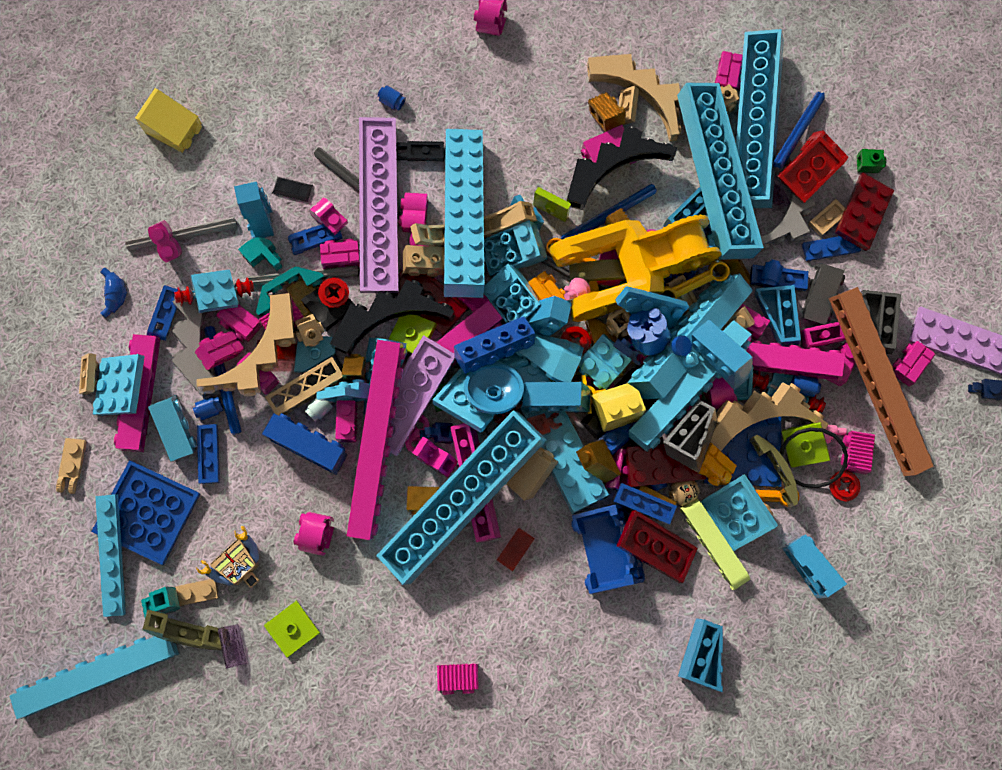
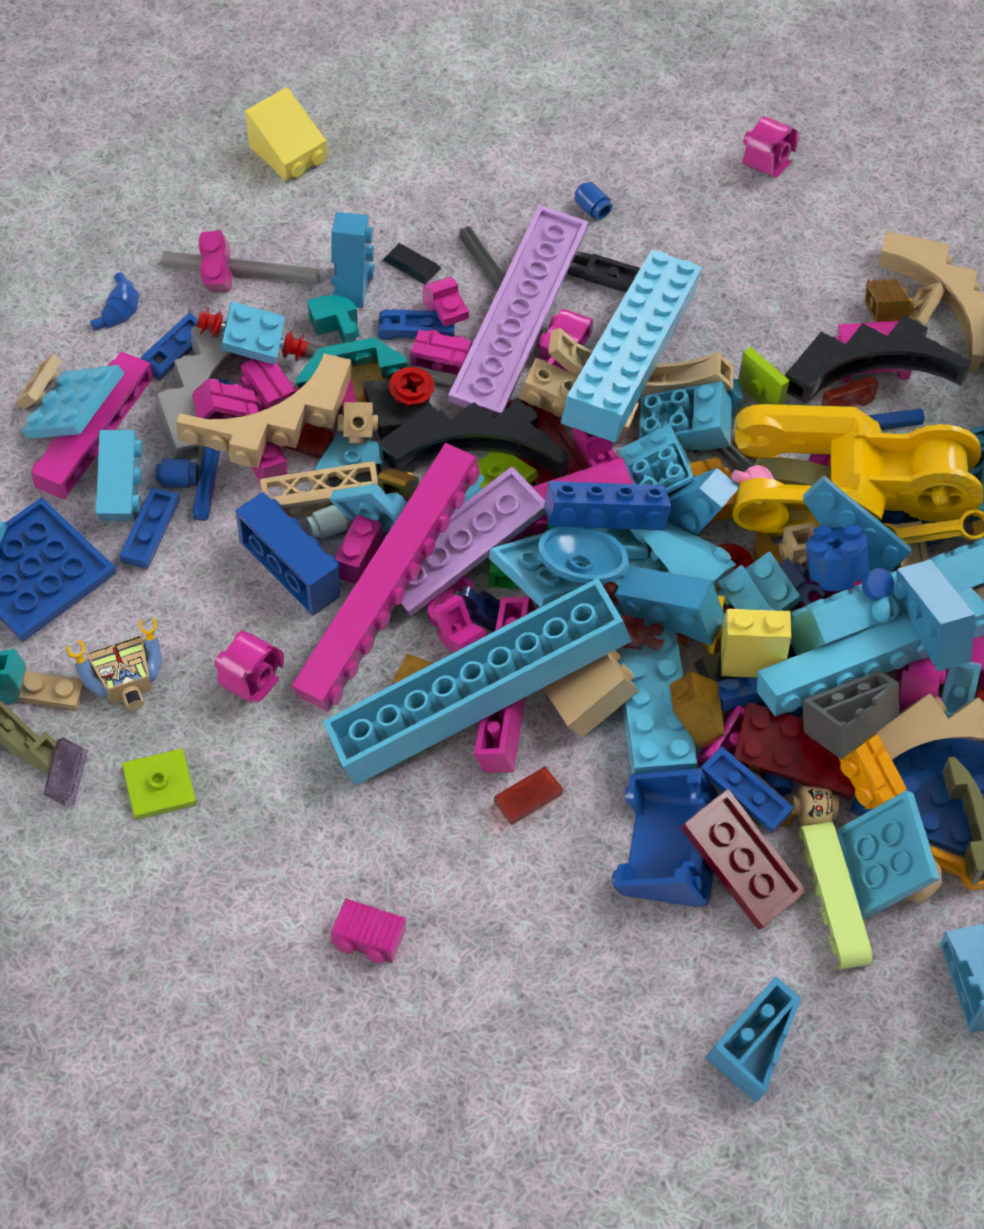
camera: 25 degrees right, 20 degrees down
none -> clear red plate [821,376,879,407]

